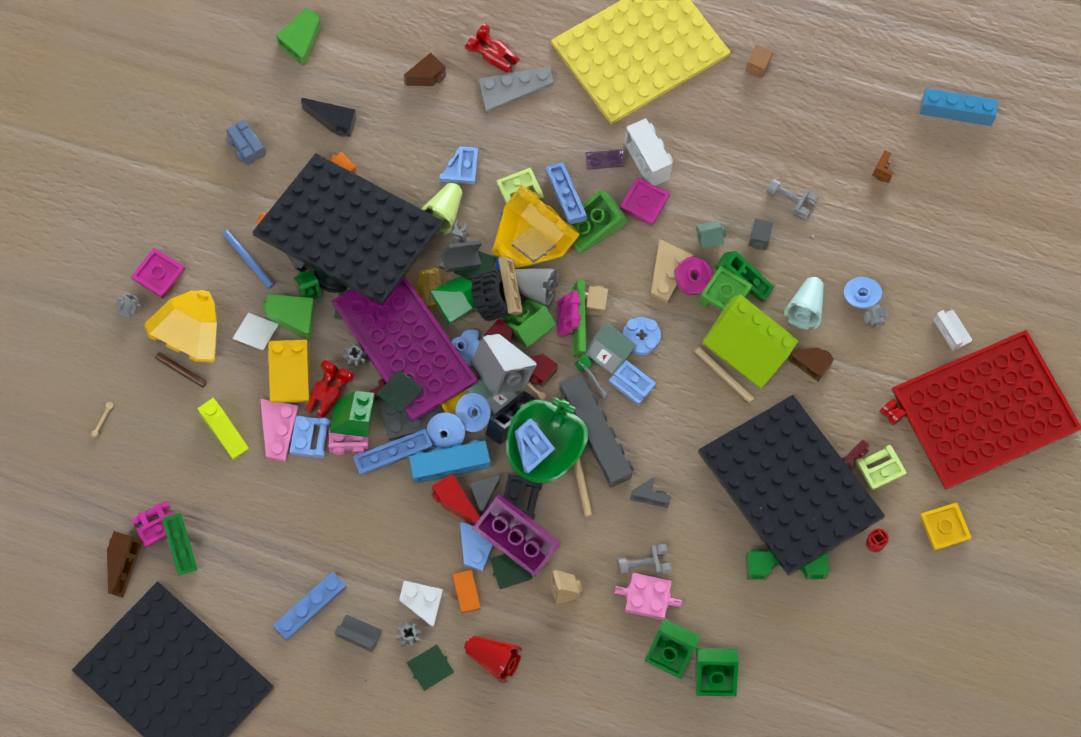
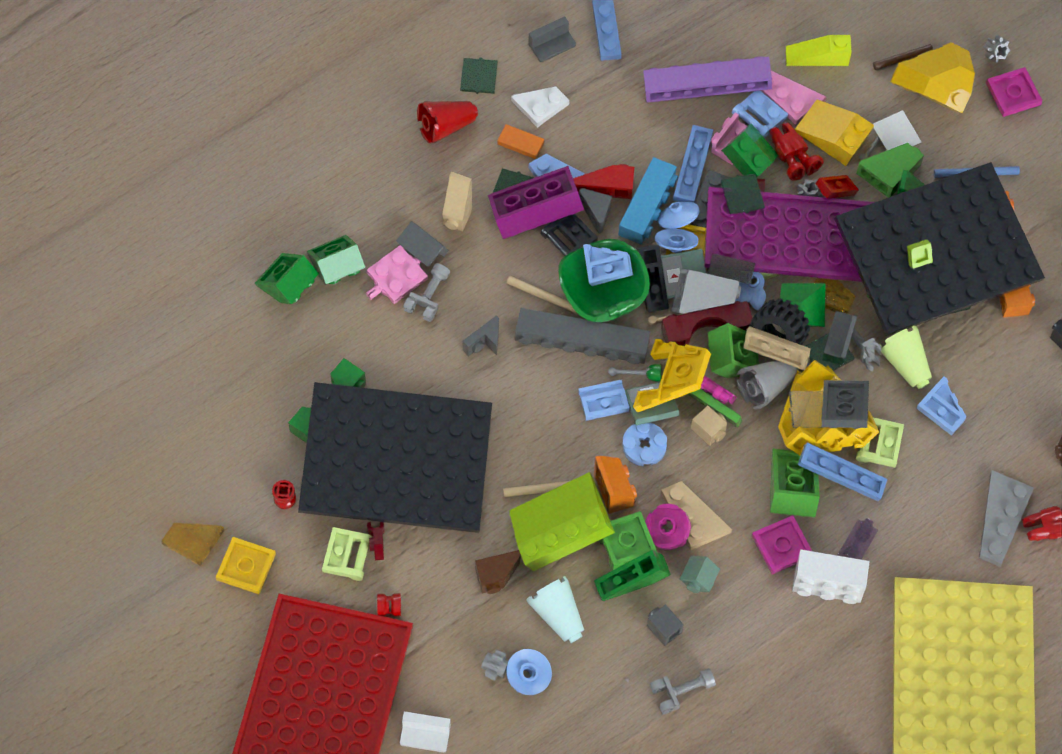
camera: 130 degrees right, 5 degrees down
light grey gear [396,622,421,648] -> none
none -> clear yellow wing [161,523,224,566]
none -> dark grey panel [396,221,449,267]
none -> orange slope [594,456,637,514]
none -> yellow wing [633,339,711,412]
none -> medium lavender brick [643,56,772,103]
none -> clear smoke tile [707,253,755,284]
none -> red plate [815,175,859,199]
none -> dark grey plate [822,380,869,429]
none -> lime plate [907,240,933,268]

